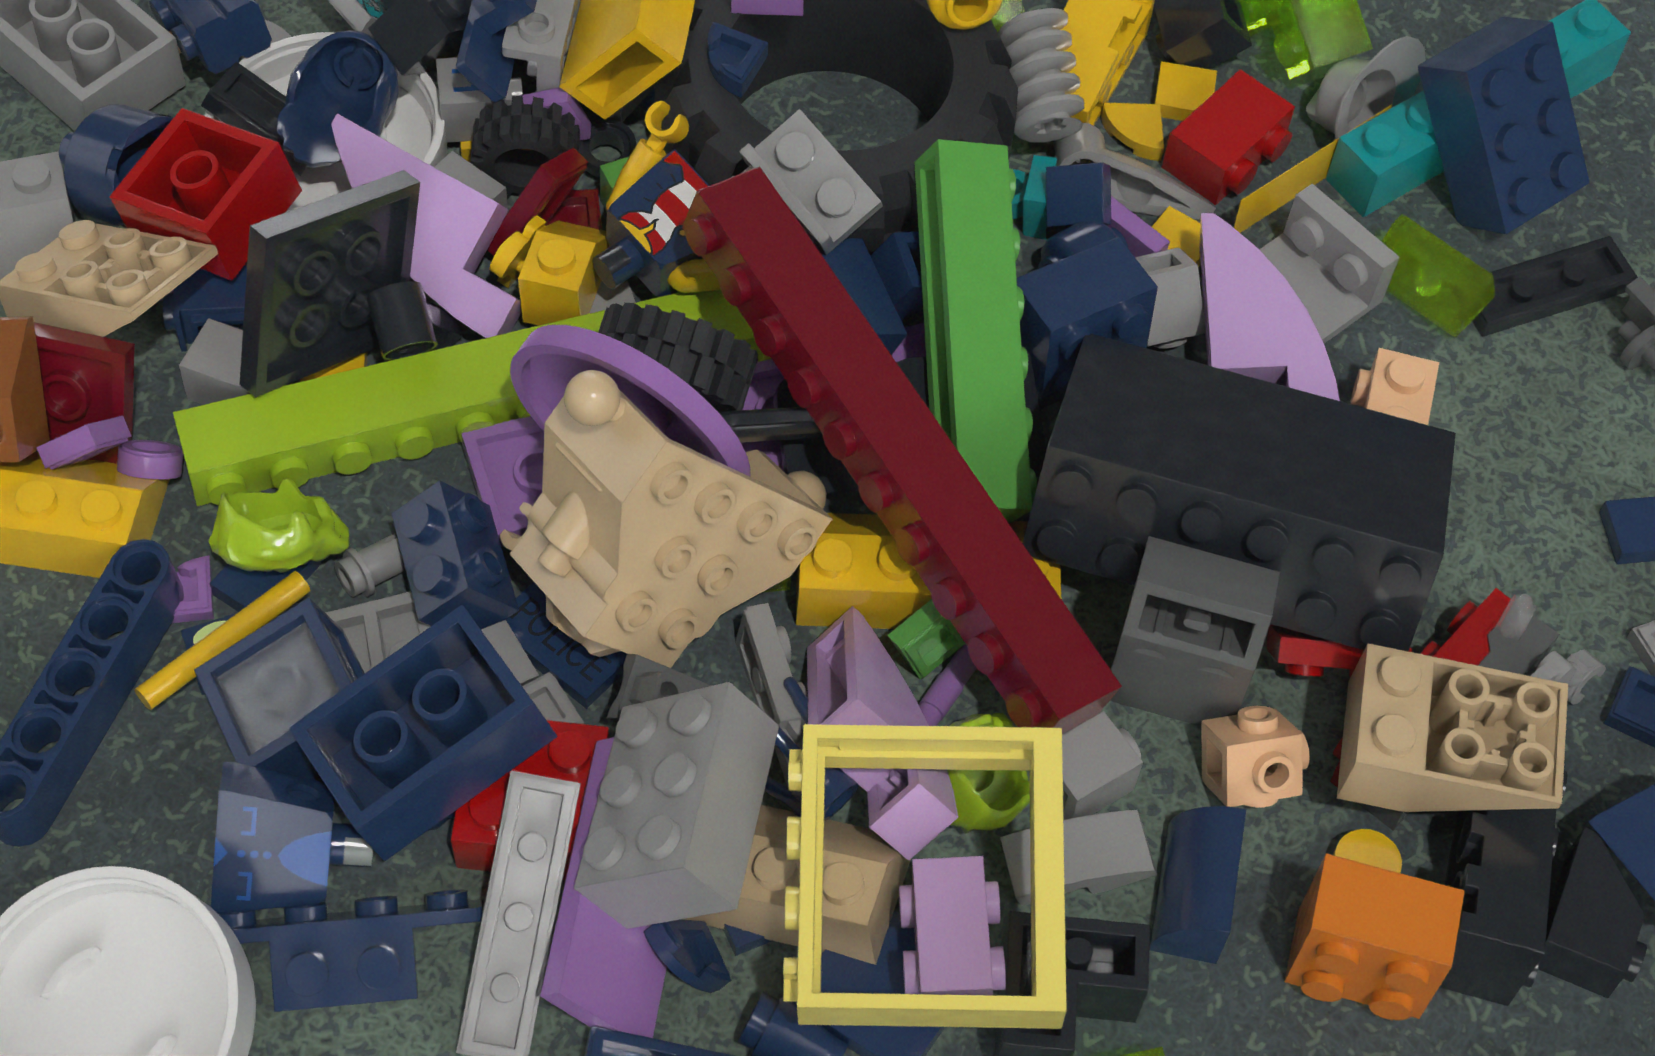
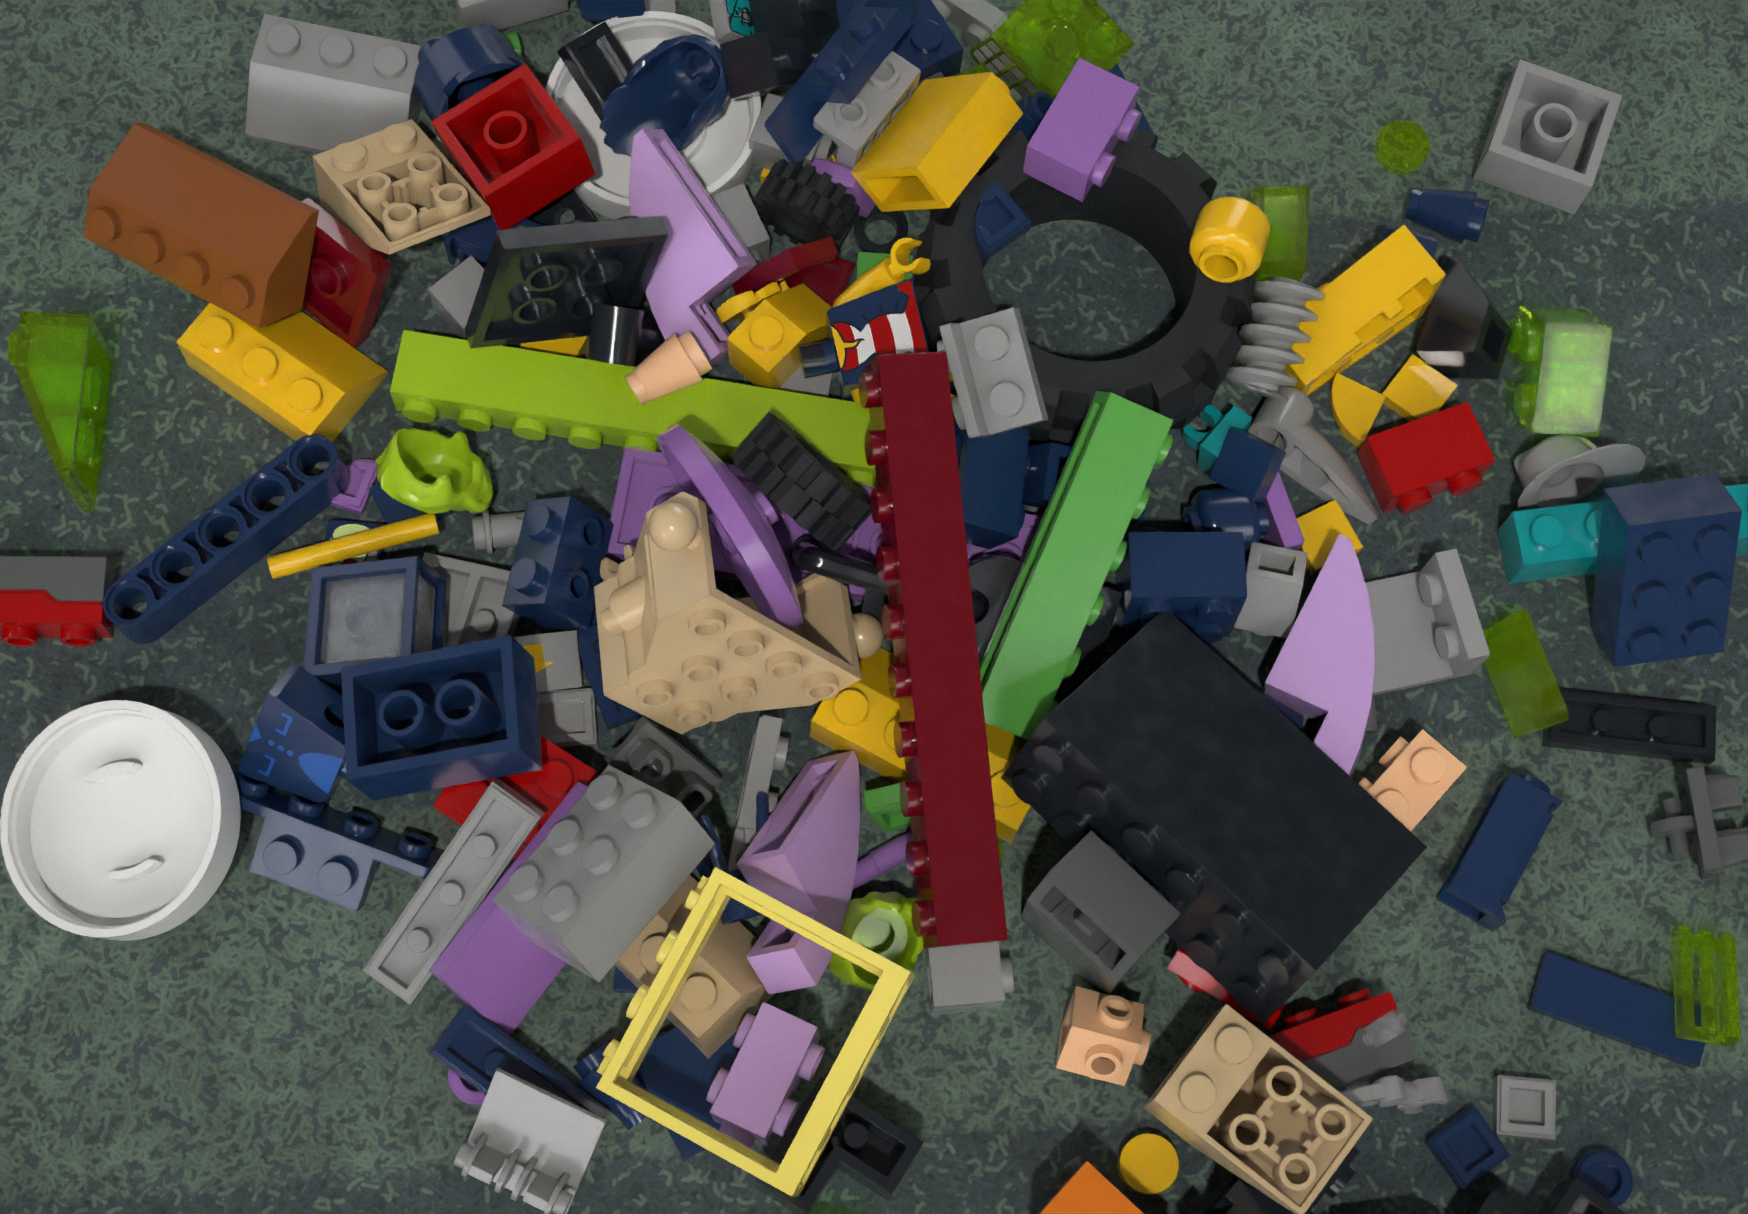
camera: 25 degrees right, 15 degrees up
medium lavender tile [36,416,131,470] -> none
medium lavender tile [117,440,184,479] -> none
dark blue tile [644,920,732,993] -> none
light grey slope [1000,810,1157,906] -> none
dark blue brick [1150,806,1246,964] -> none
yellow sticker [1234,104,1393,233] -> none
none -> light nougat cone [625,331,712,406]
none -> dark blue window [1436,772,1562,932]

